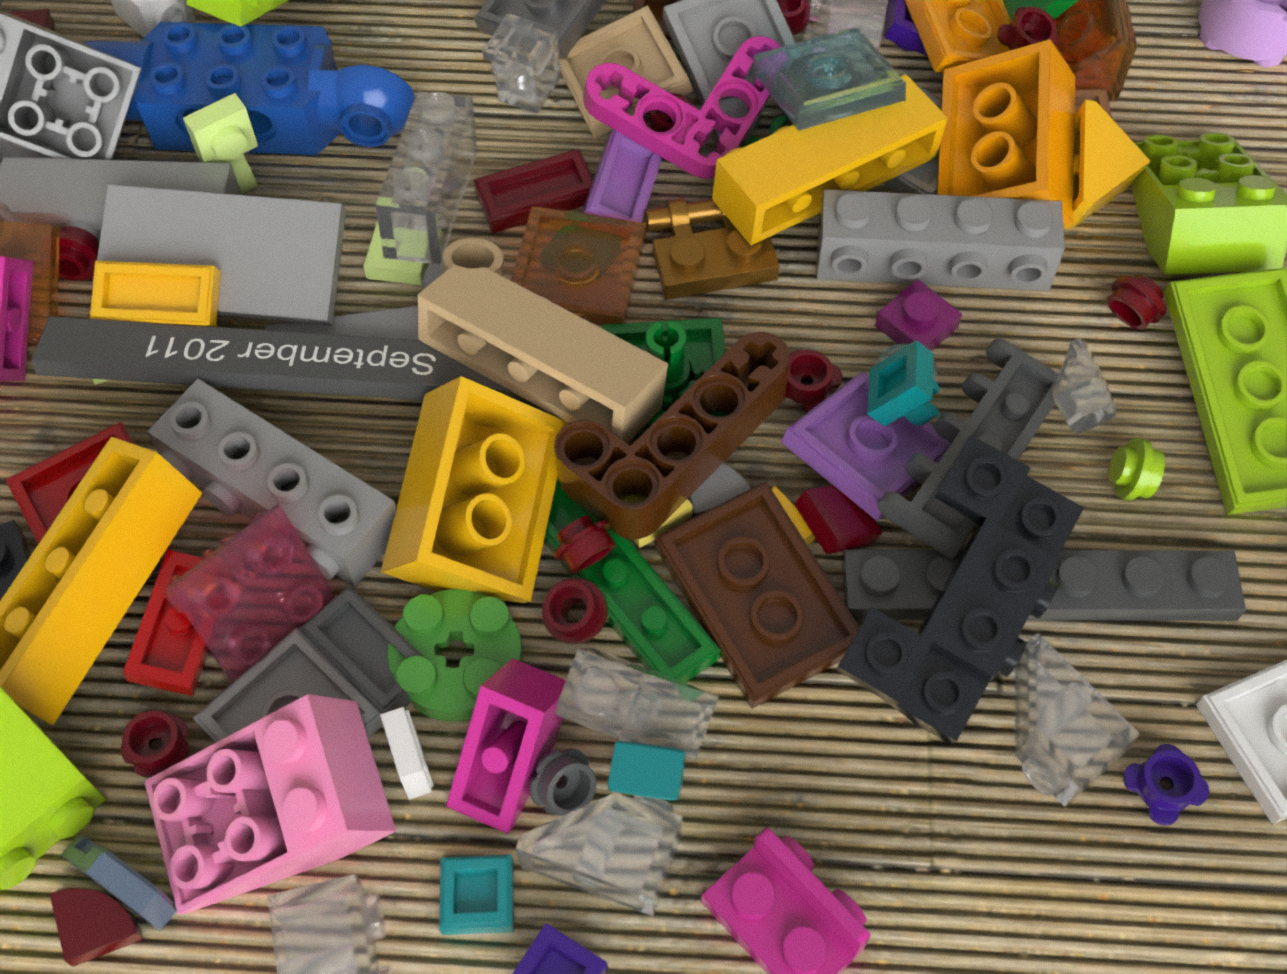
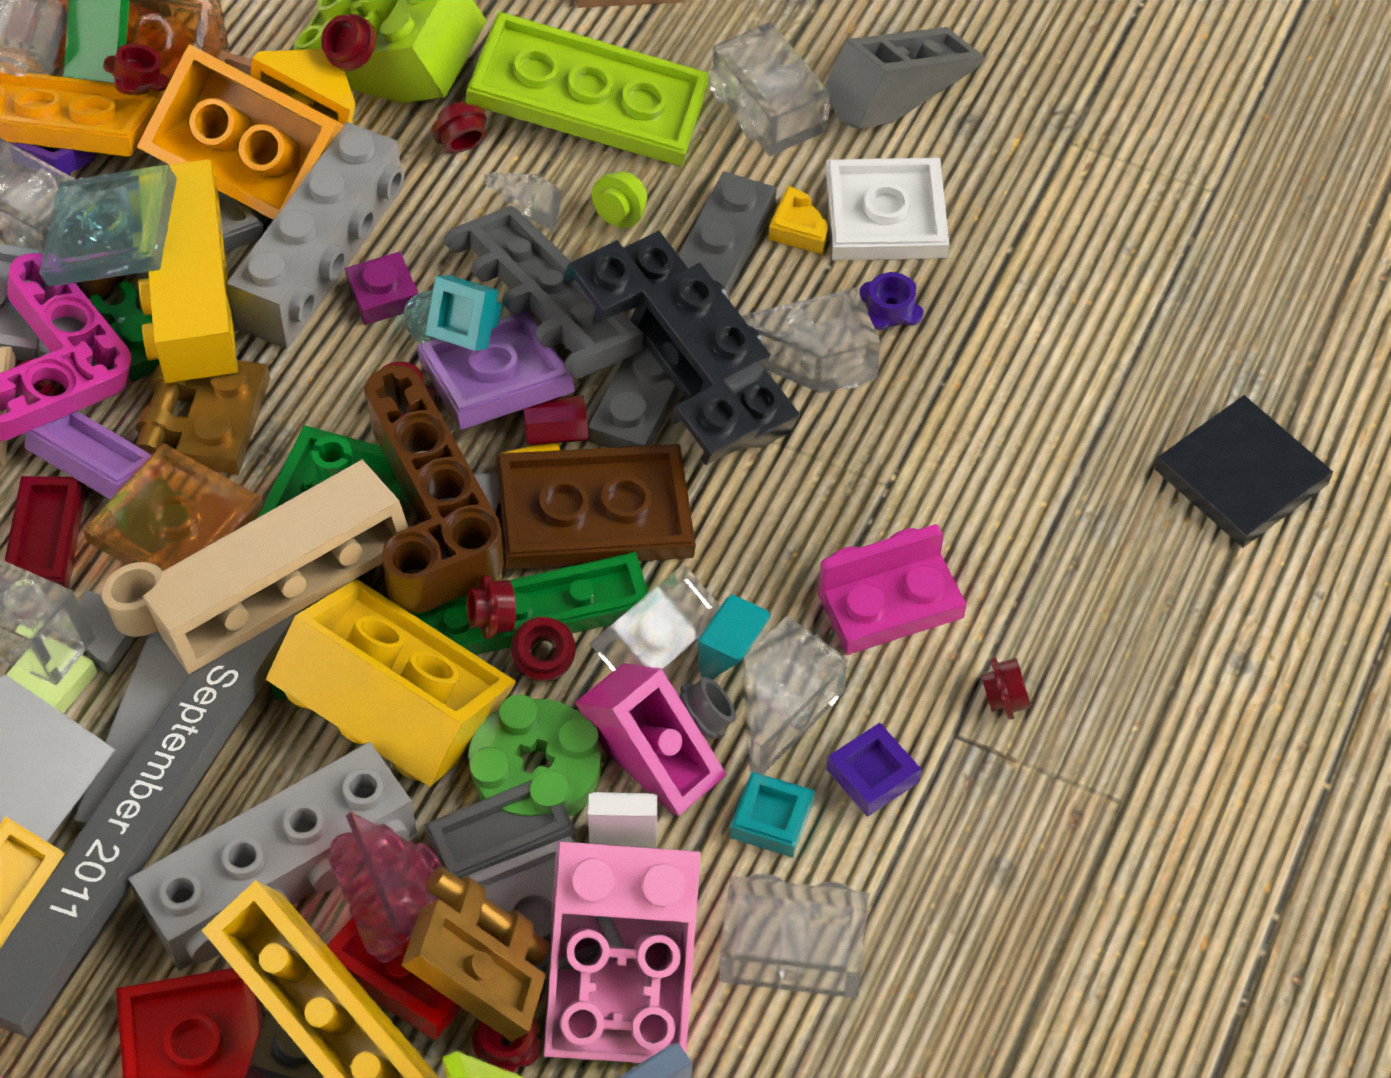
camera: 70 degrees left, 5 degrees down
none -> dark red plate [321,14,376,72]
none -> pearl gold plate [402,866,550,1041]
none -> yellow tile [768,186,827,255]

